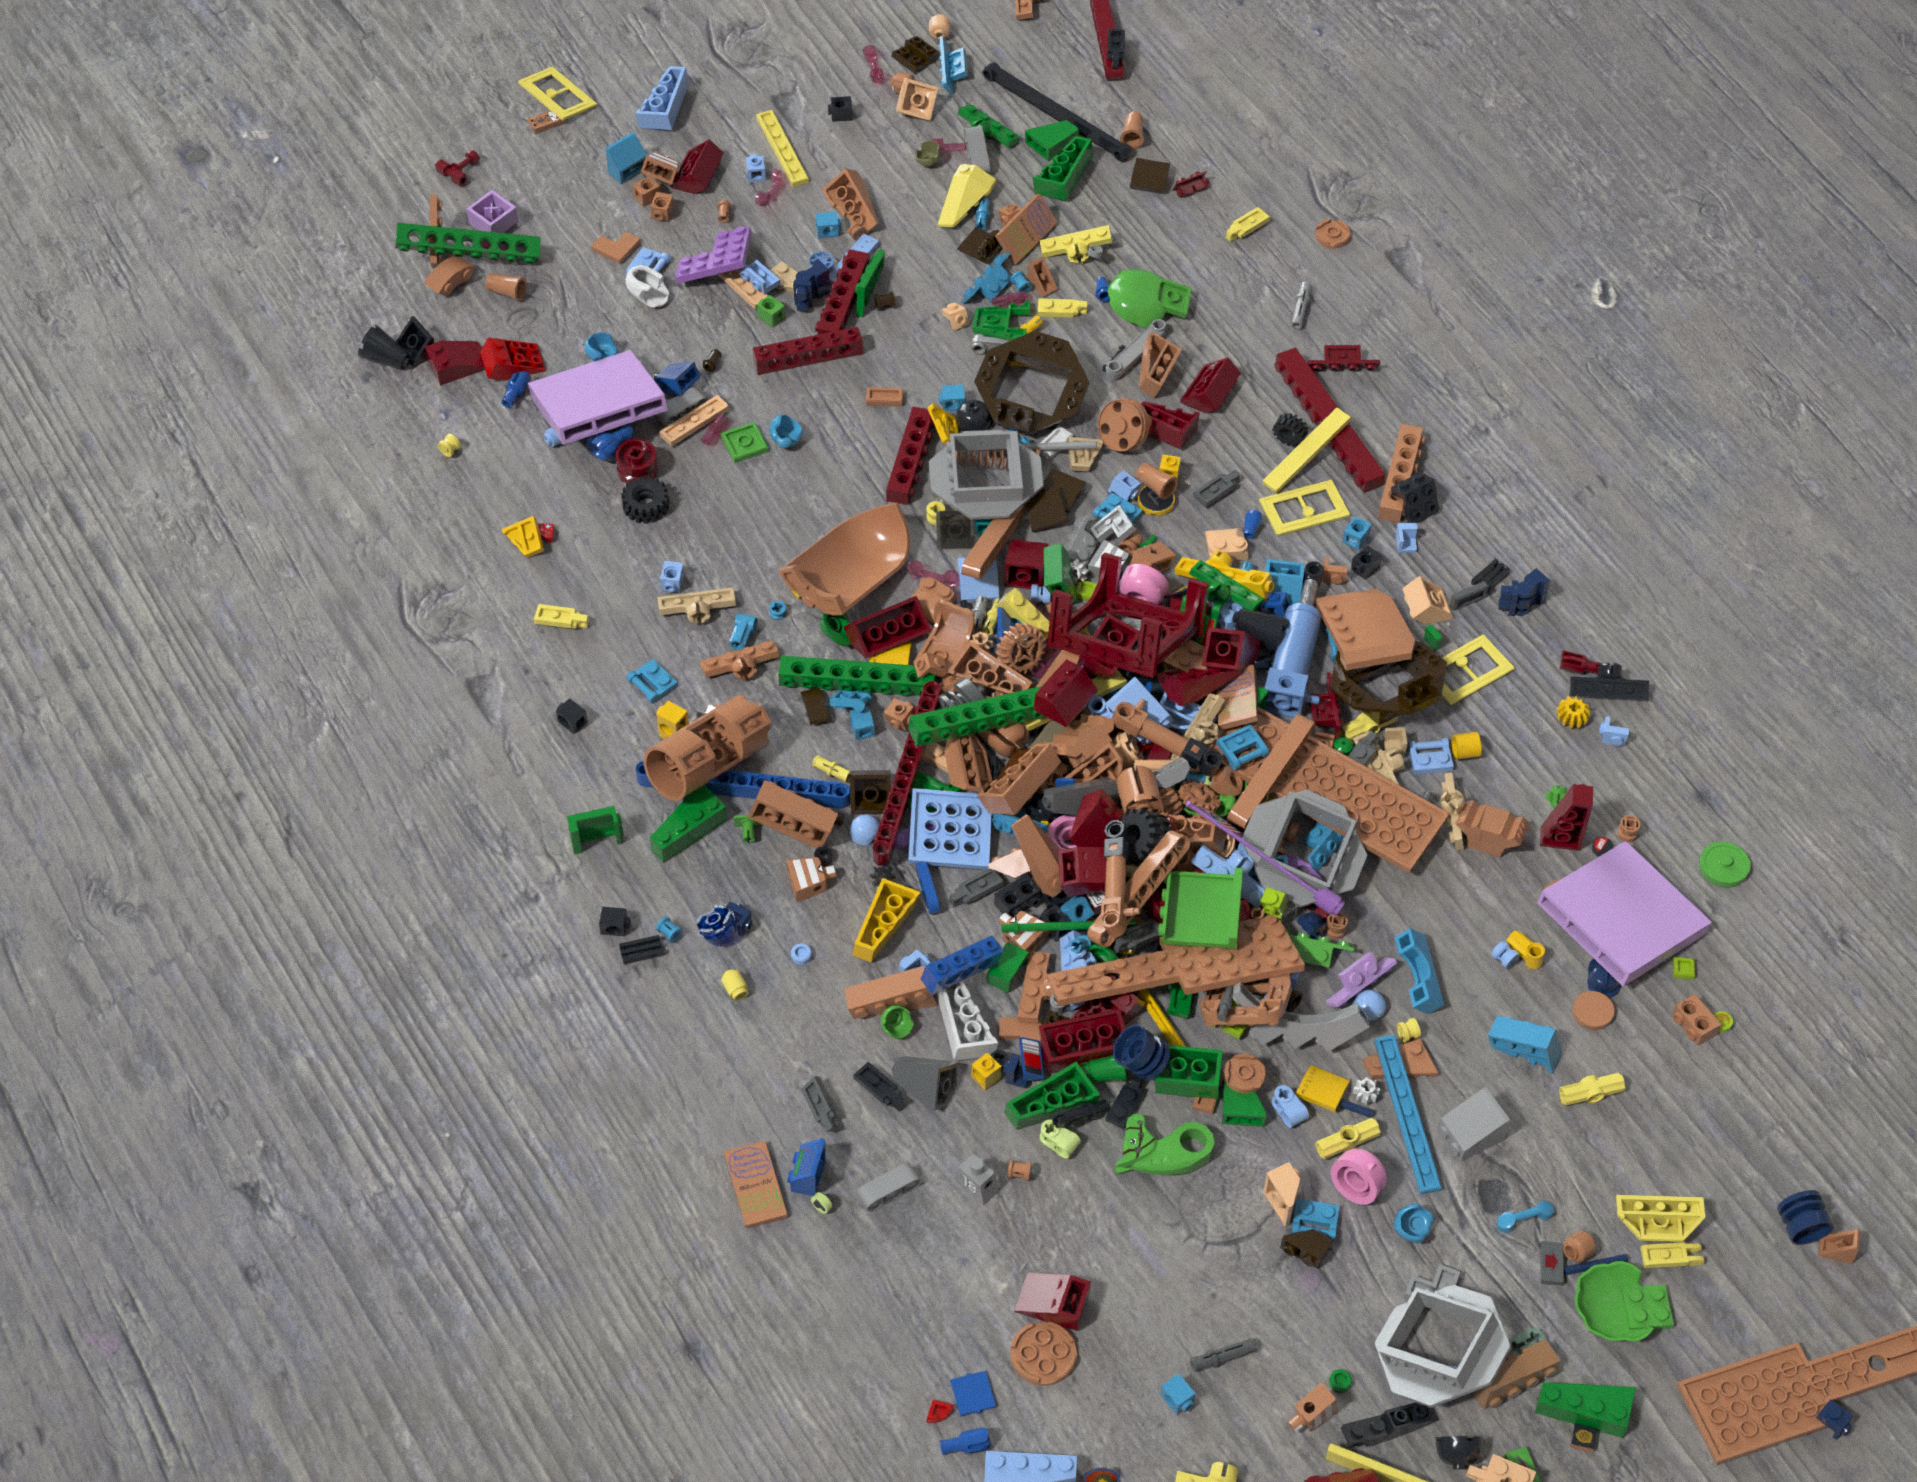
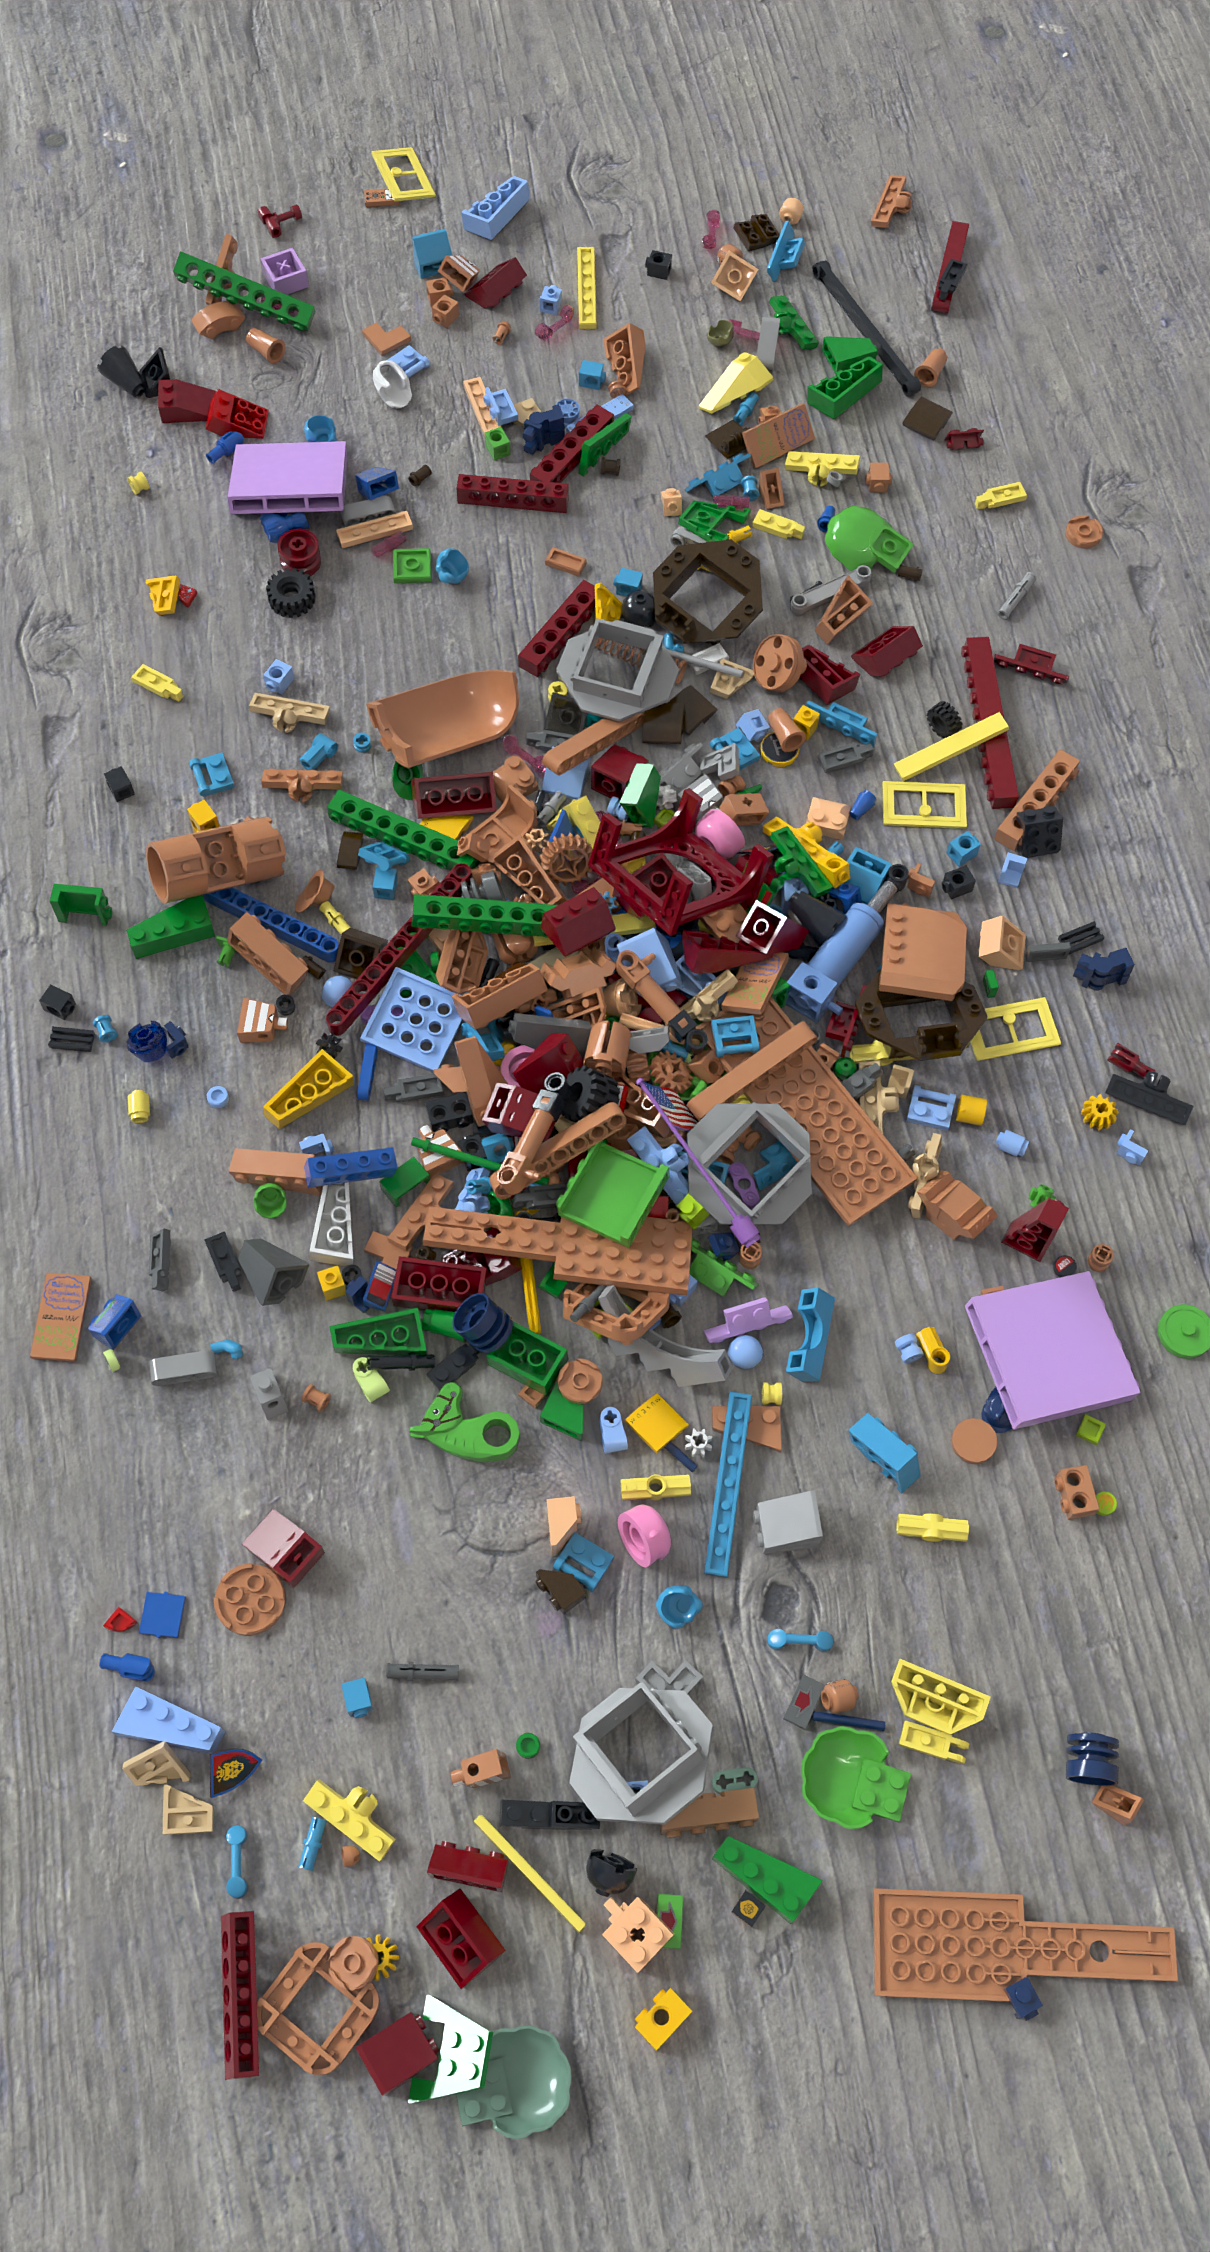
camera: 20 degrees right, 10 degrees up
medium lavender plate [675,226,752,283] -> none
none -> dark azure arm [210,1339,243,1359]
none -> nougat piece [295,870,335,913]
none -> green tile [430,951,440,973]
none -> dark grey hinge [526,730,575,751]
none -> dark azure bracket [806,700,878,747]
none -> nougat brick [865,463,892,493]
none -> dark brown pin [898,564,923,582]
none -> light blue brick [996,1129,1029,1157]

